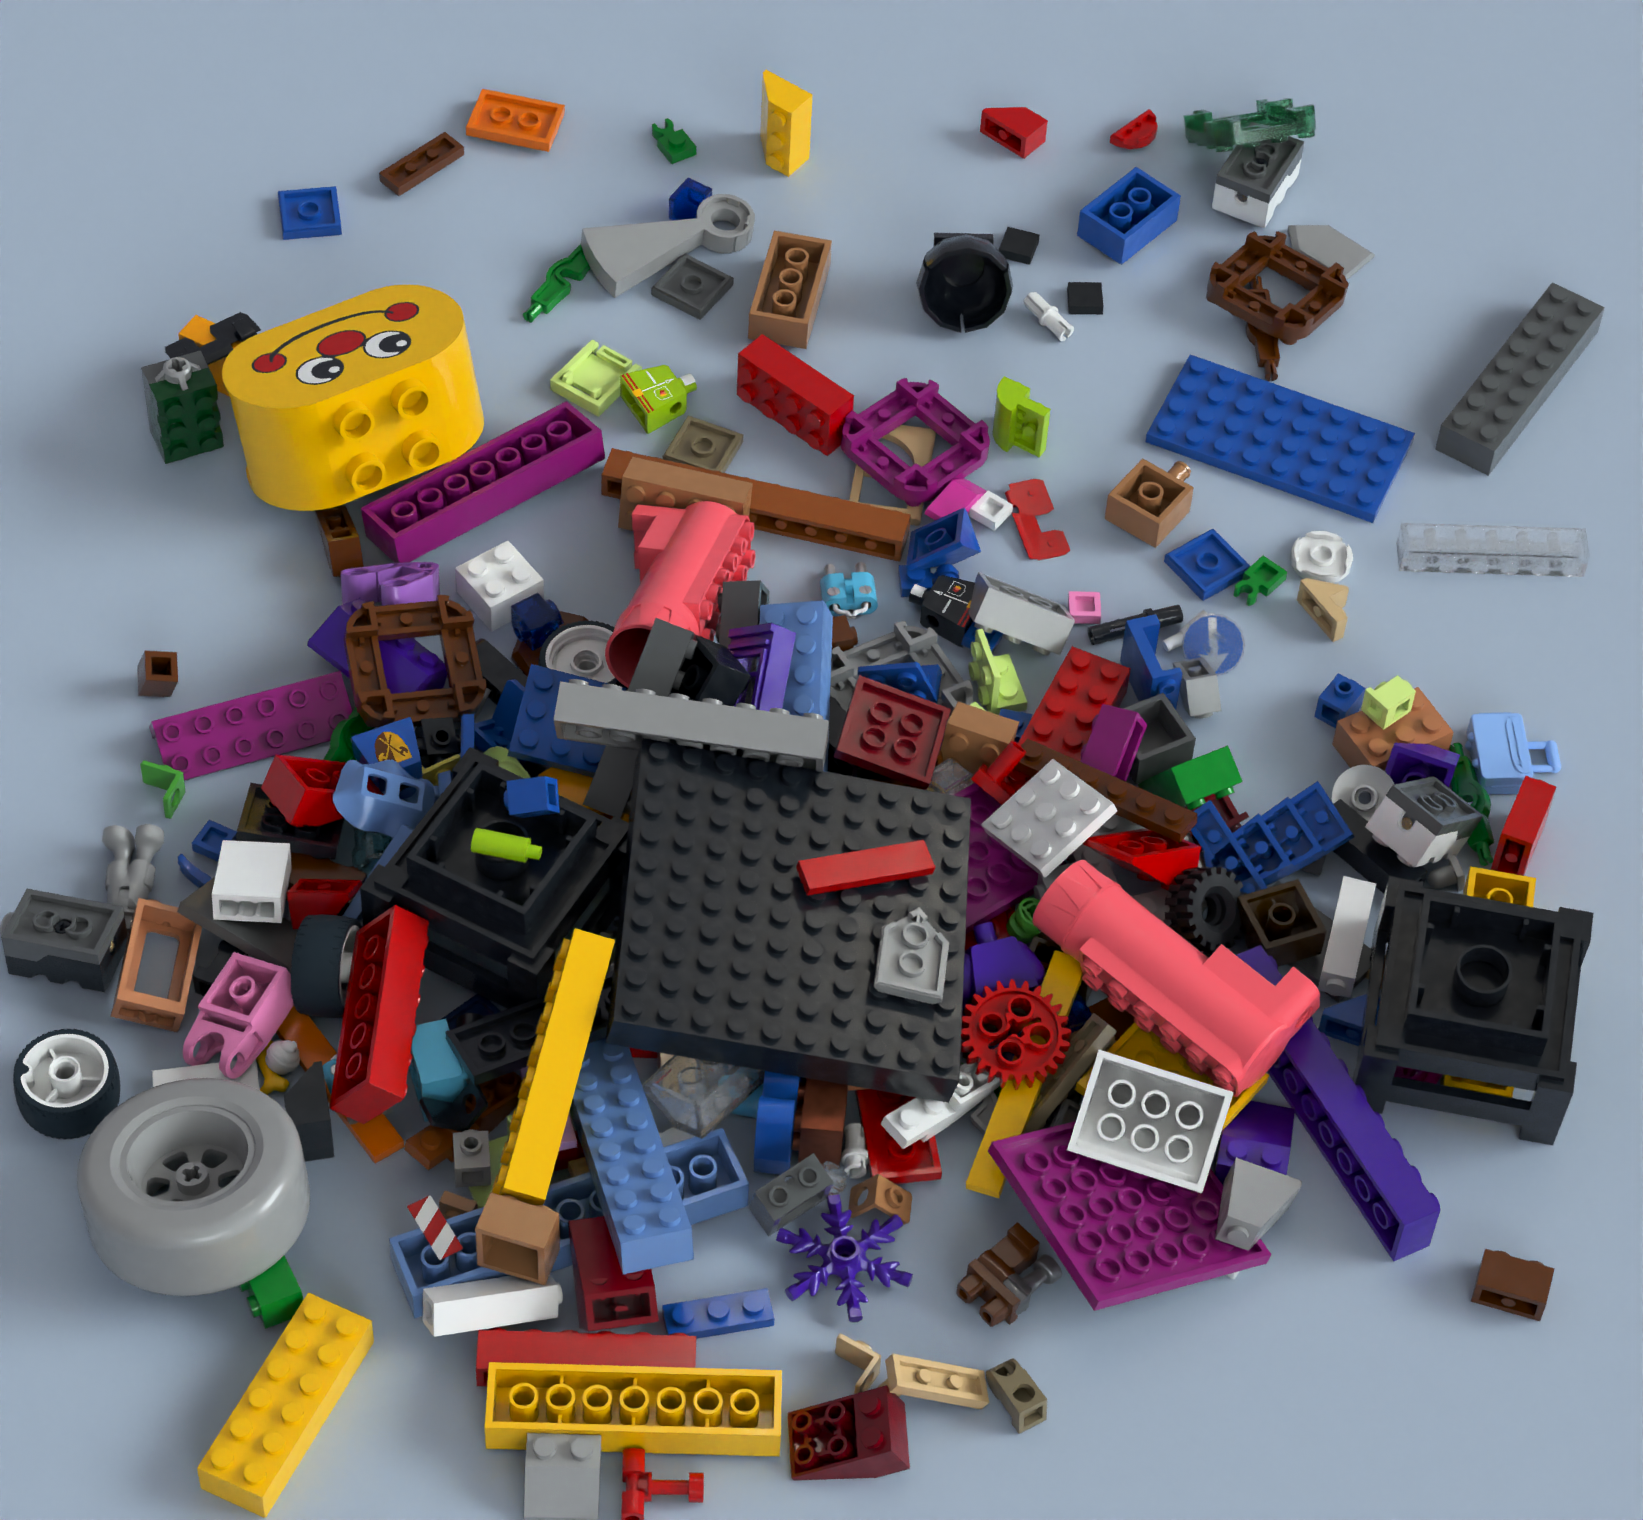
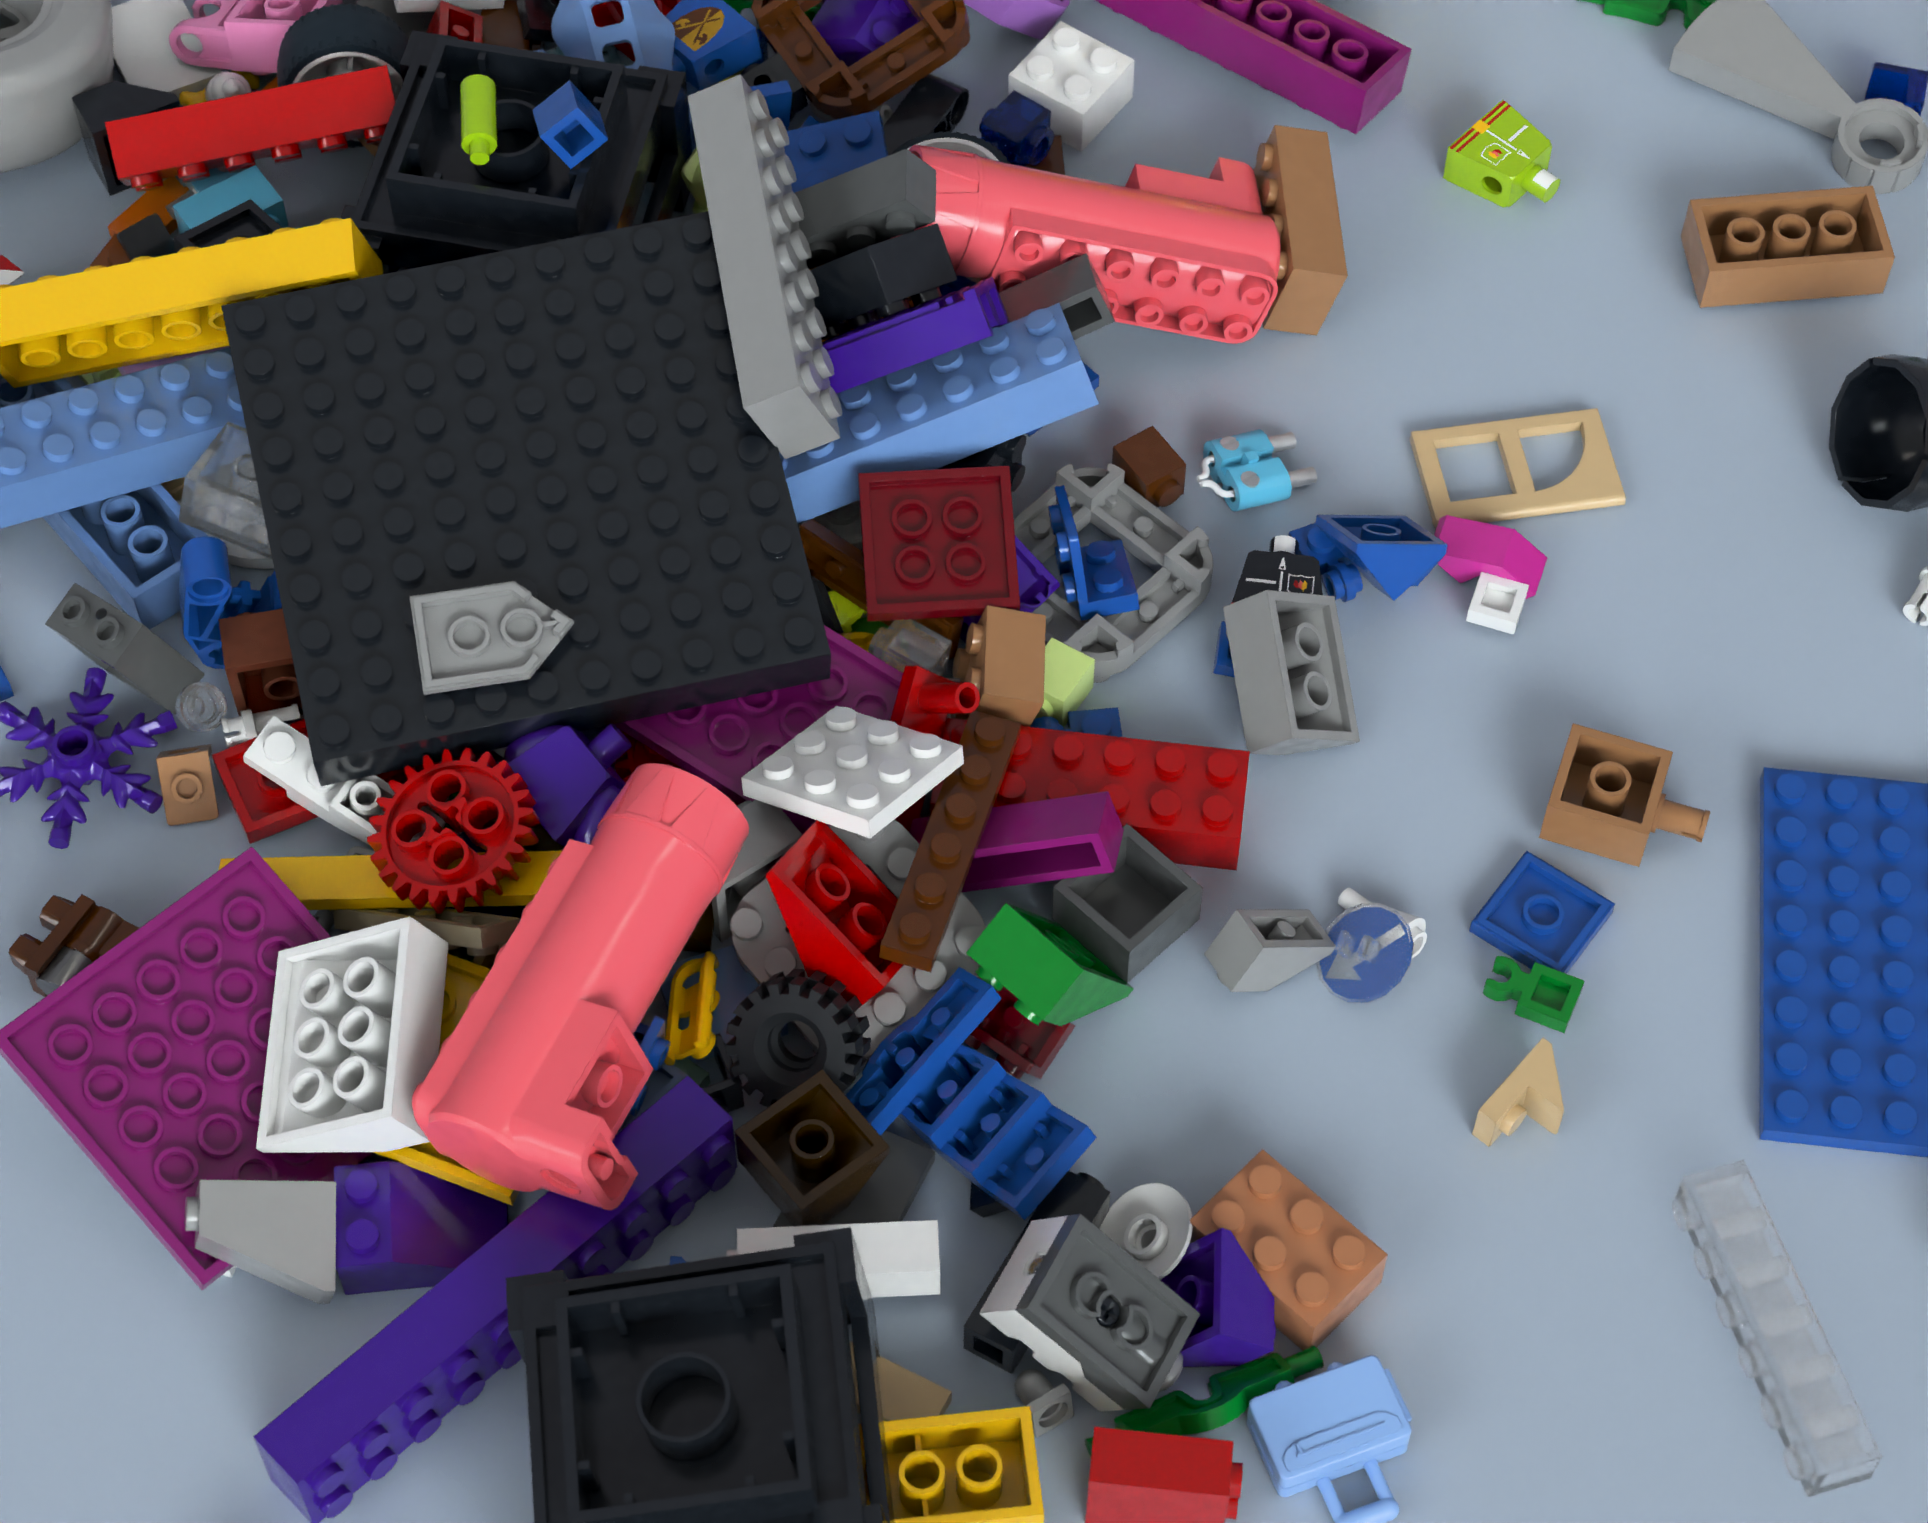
camera: 75 degrees right, 5 degrees up
yellowish green container [550,340,642,417] -> none
dark orange brick [601,448,911,562] -> none
dark grey tile [651,253,734,320] -> none
dark tan tile [663,415,744,473] -> none
red brick [737,334,854,456] -> none
tile [796,840,936,896] -> none
magenta plate [841,378,990,507] -> none
yellowish green bracket [968,629,1028,715] -> none
lime brick [992,376,1051,458] -> none
red piece [1005,479,1070,561] -> none
bright pink plate [1068,591,1101,624] -> none
black pin [1088,604,1183,645] -> none
blue panel [1120,614,1183,710] -> none
white tile [1290,531,1353,583] -> none
blue brick [1314,673,1366,729] -> none
yellowish green brick [1361,675,1416,730] -> none

